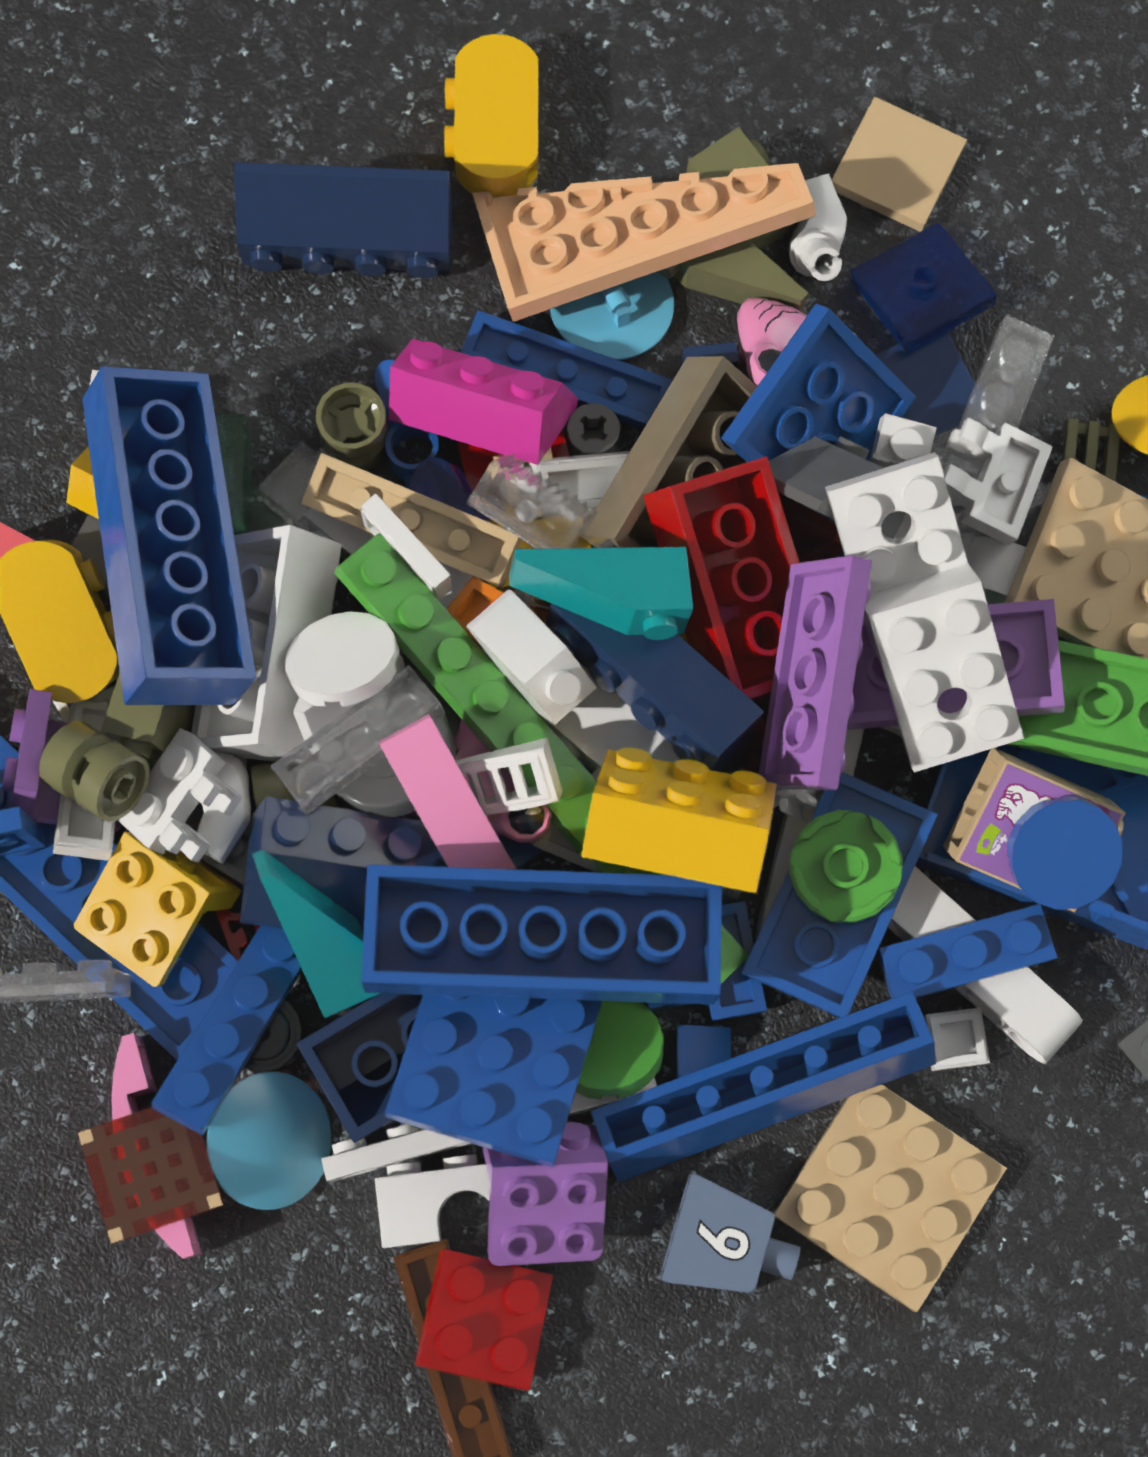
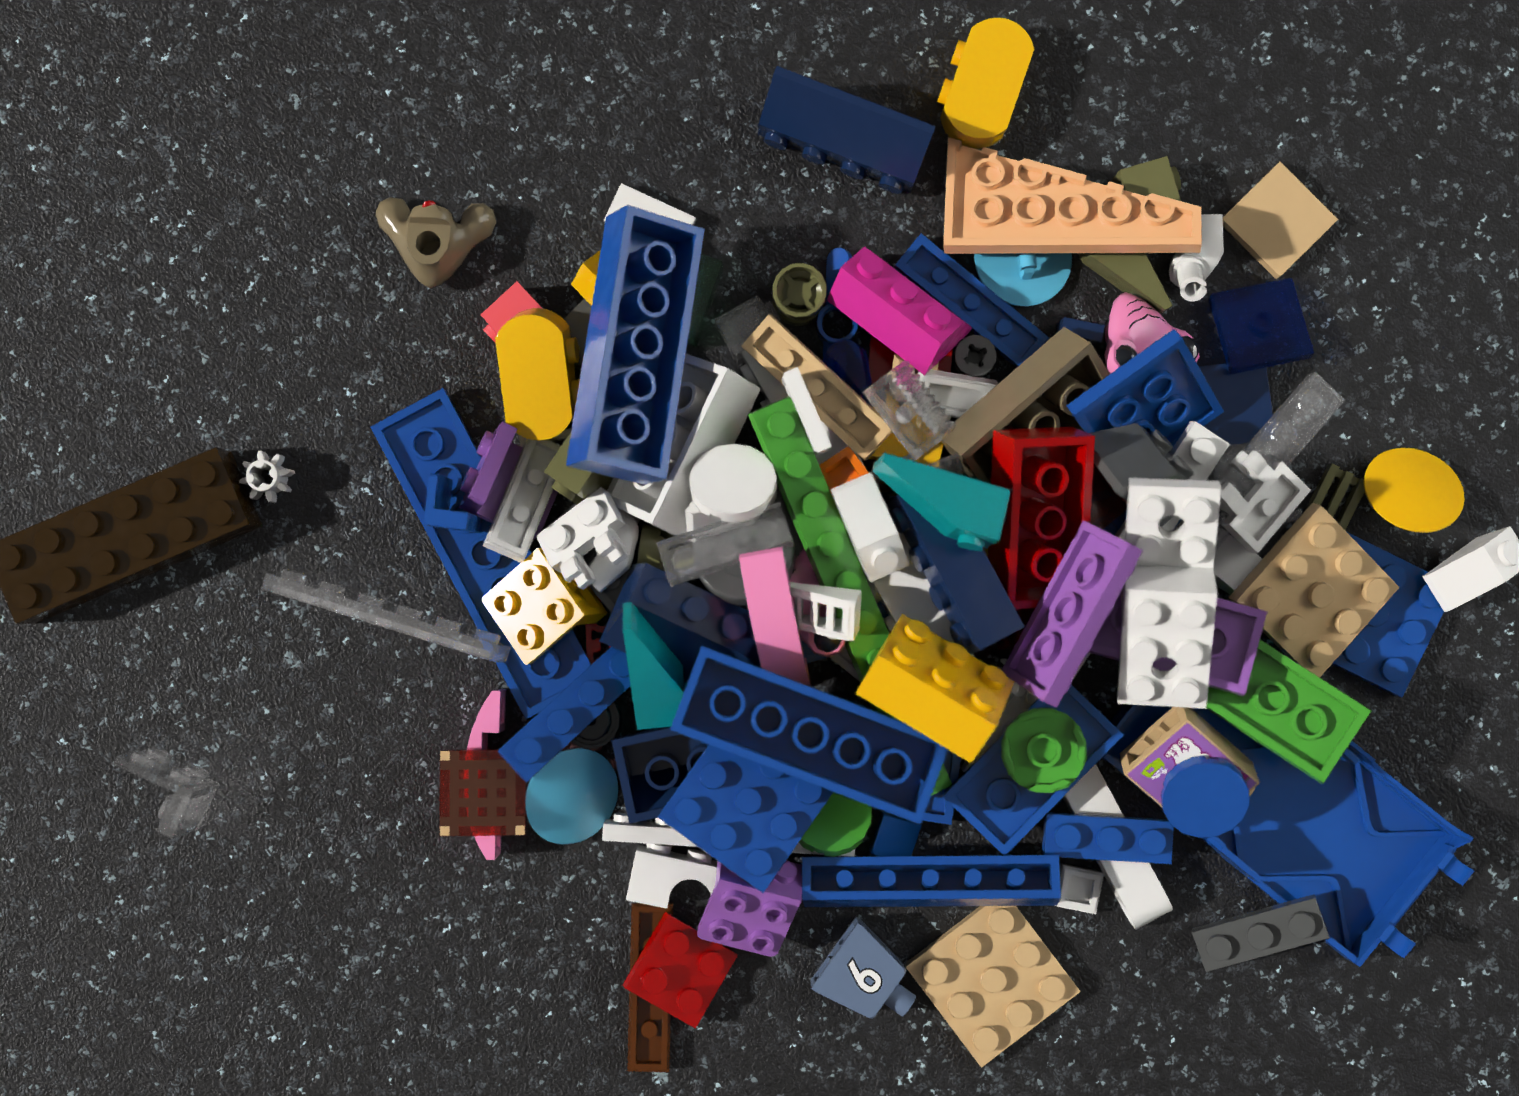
camera: 25 degrees right, 10 degrees up
olive wheel [39,721,150,822] -> none

